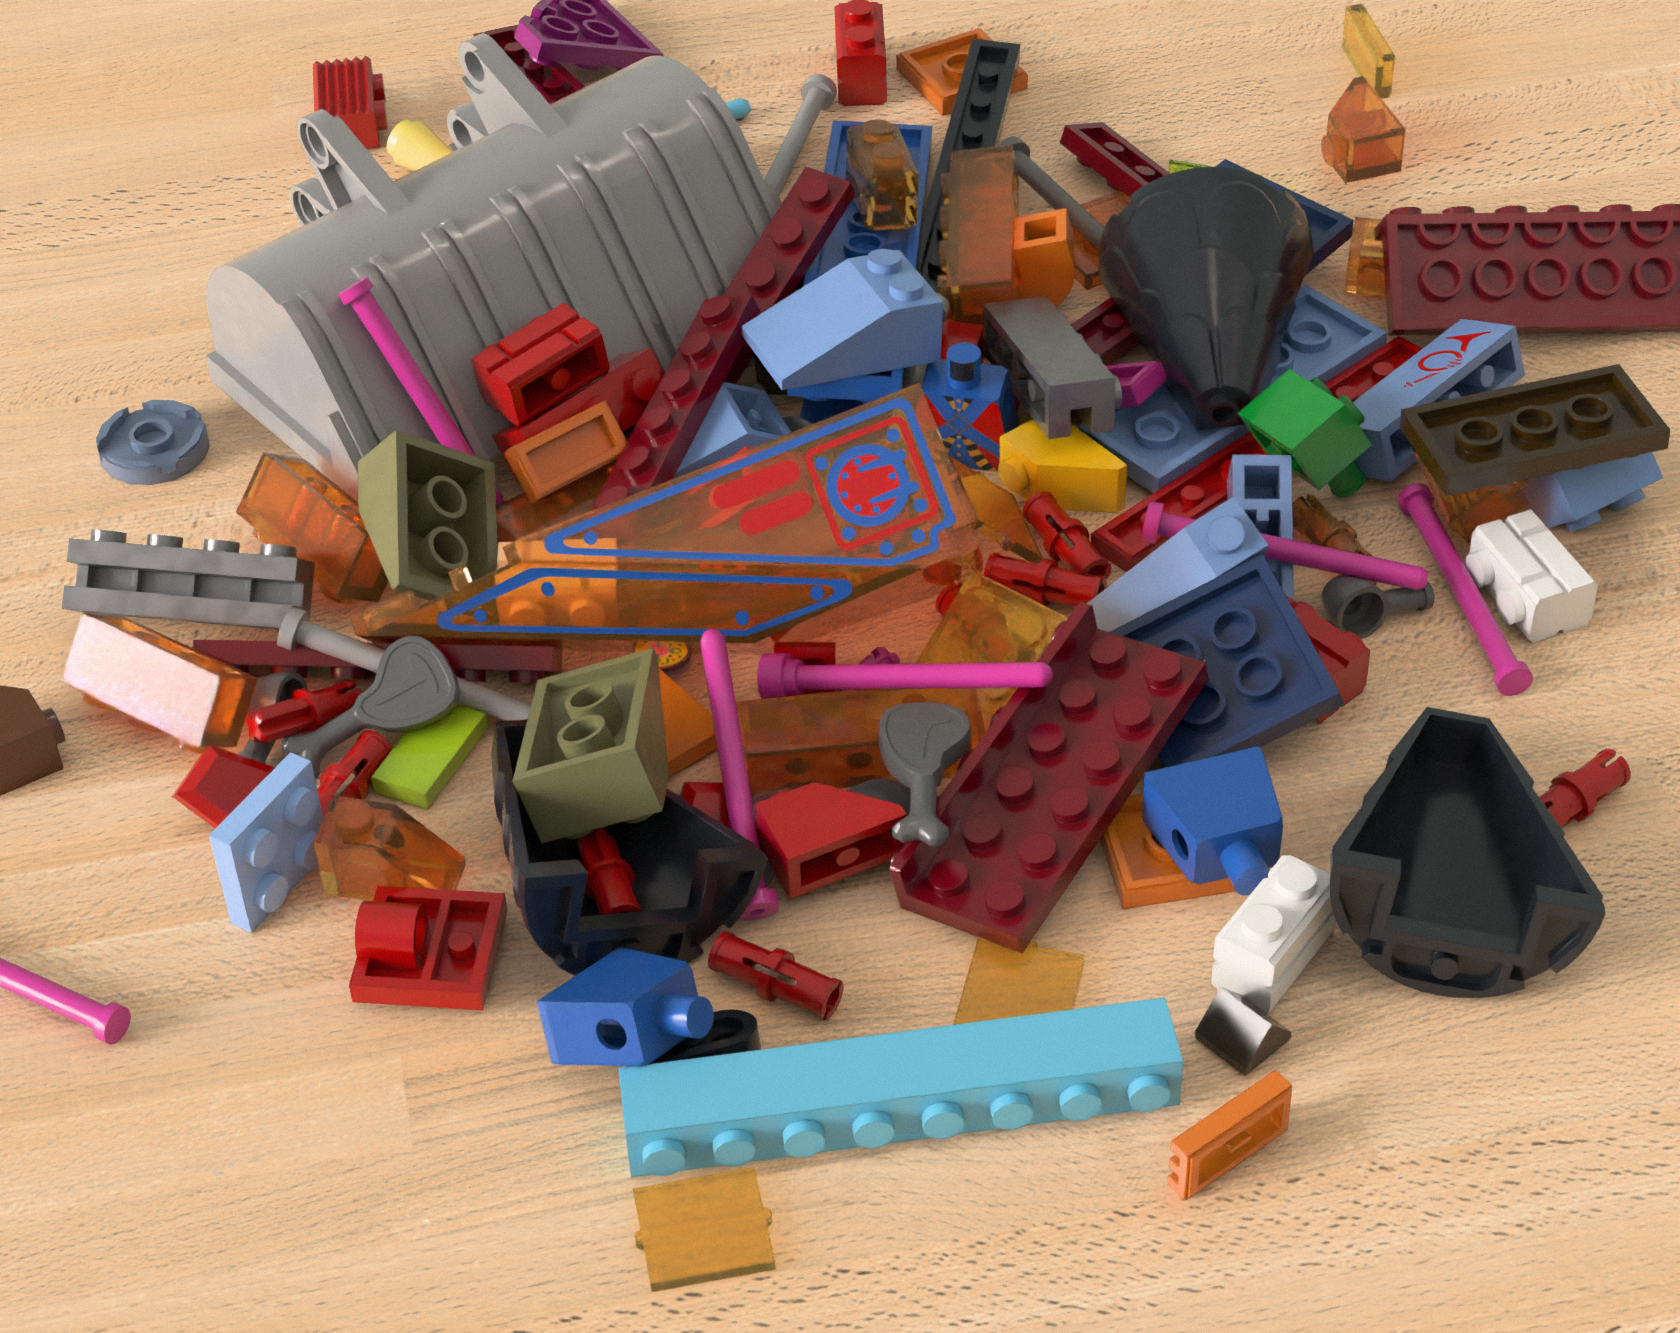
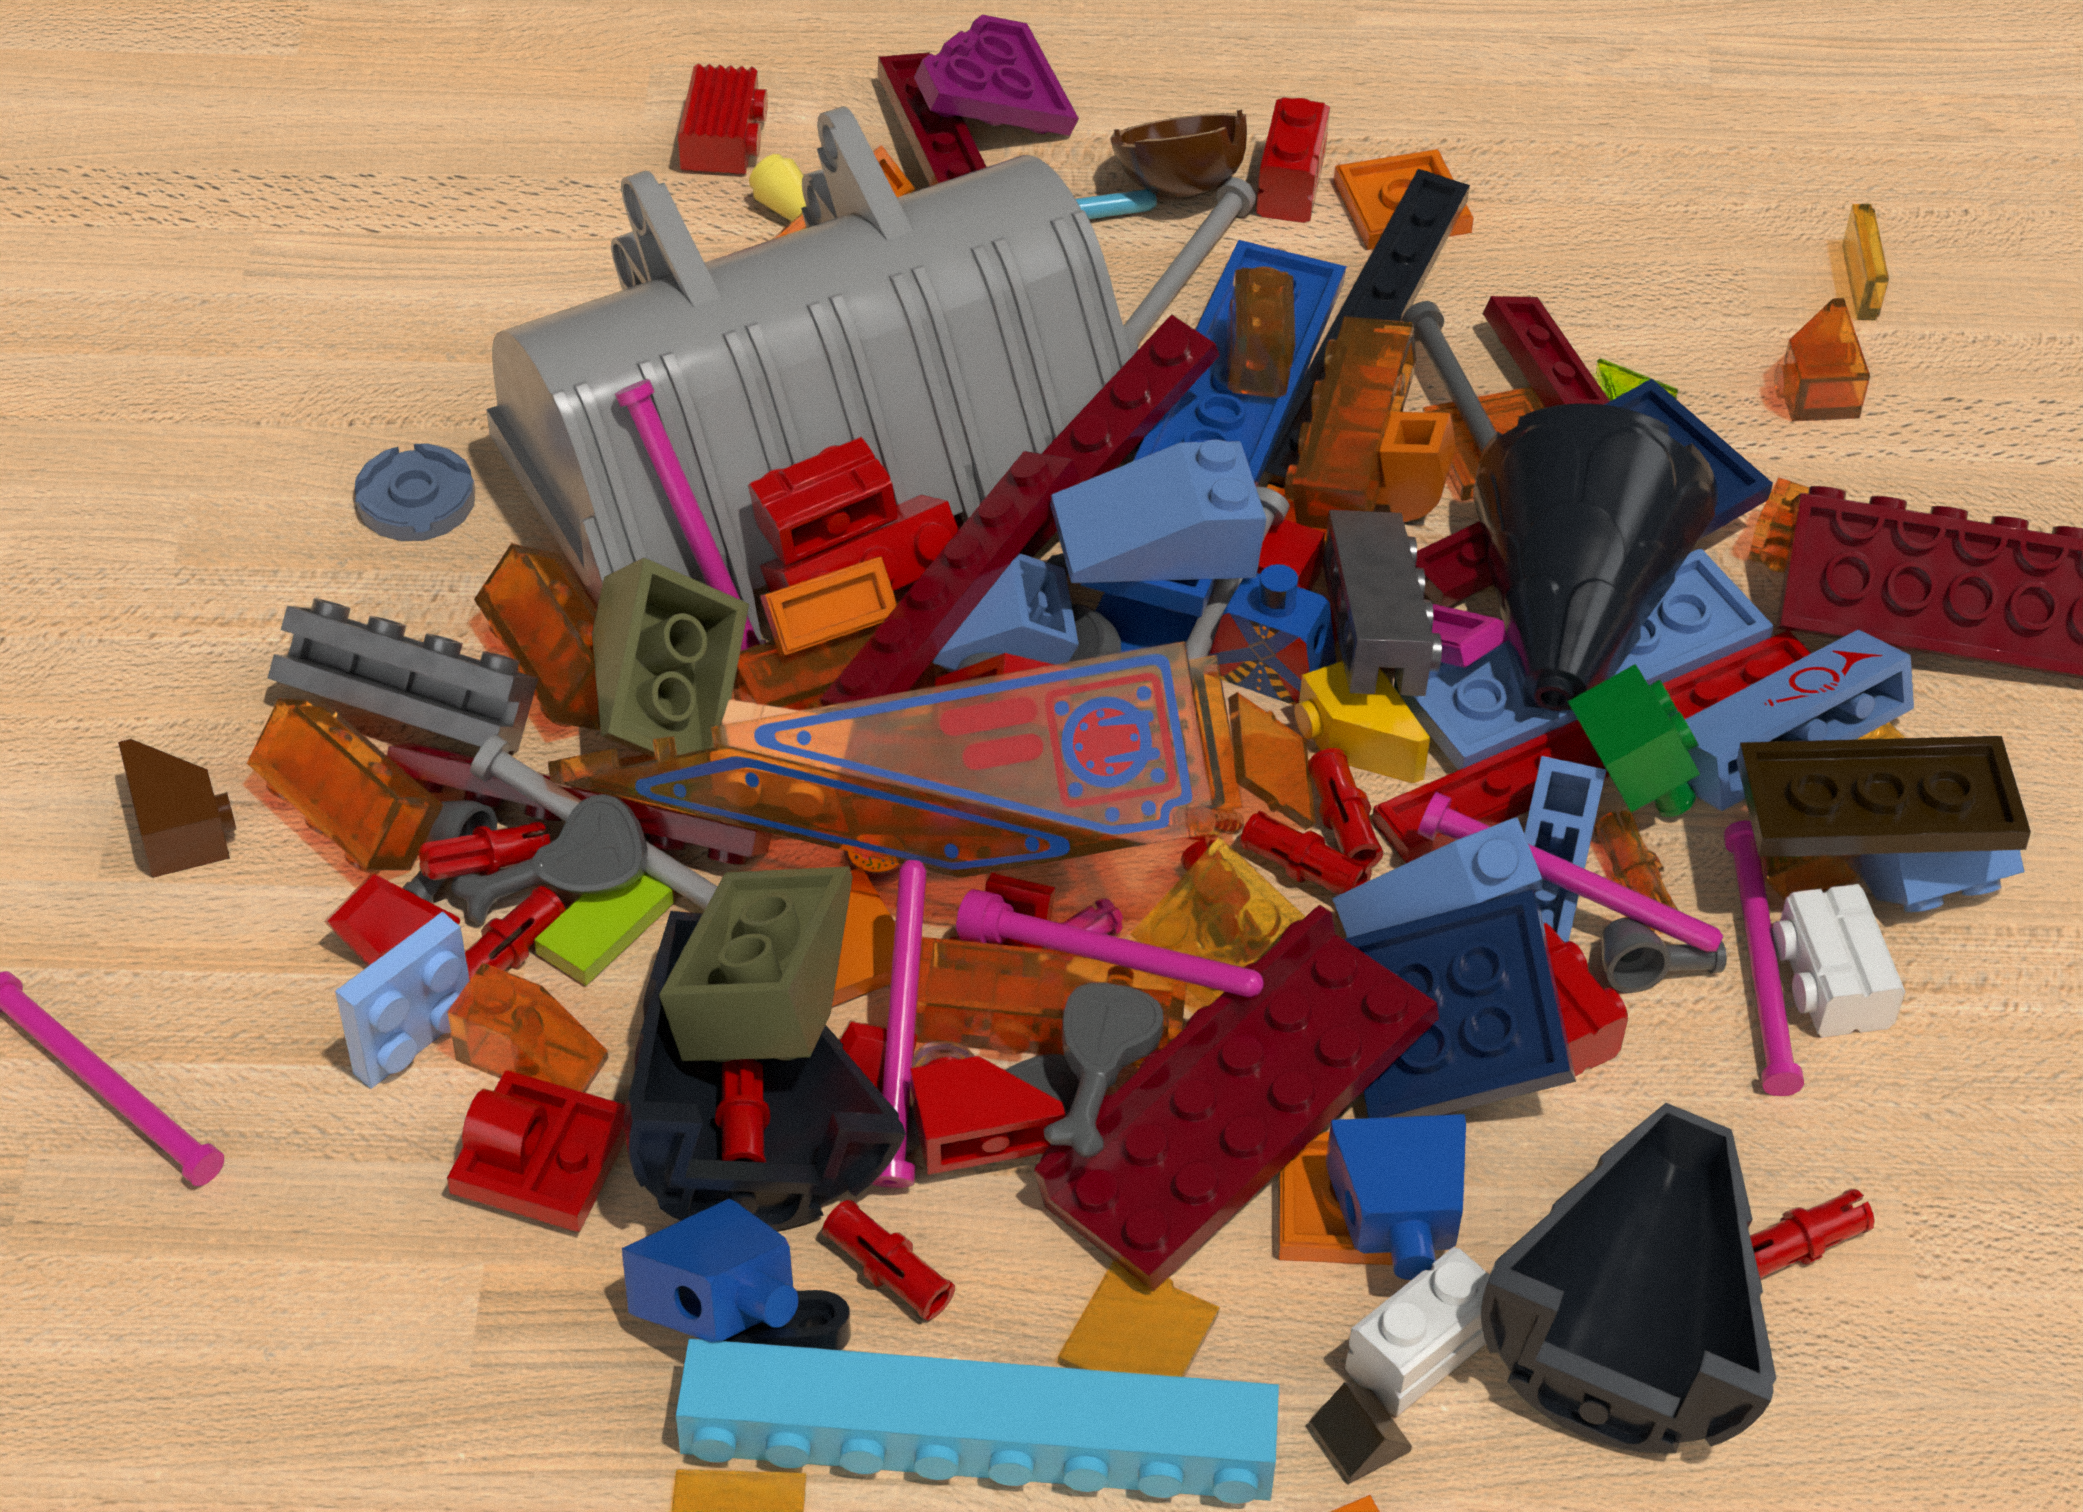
camera: 10 degrees right, 5 degrees up
none -> reddish brown cylinder [1110,110,1247,198]

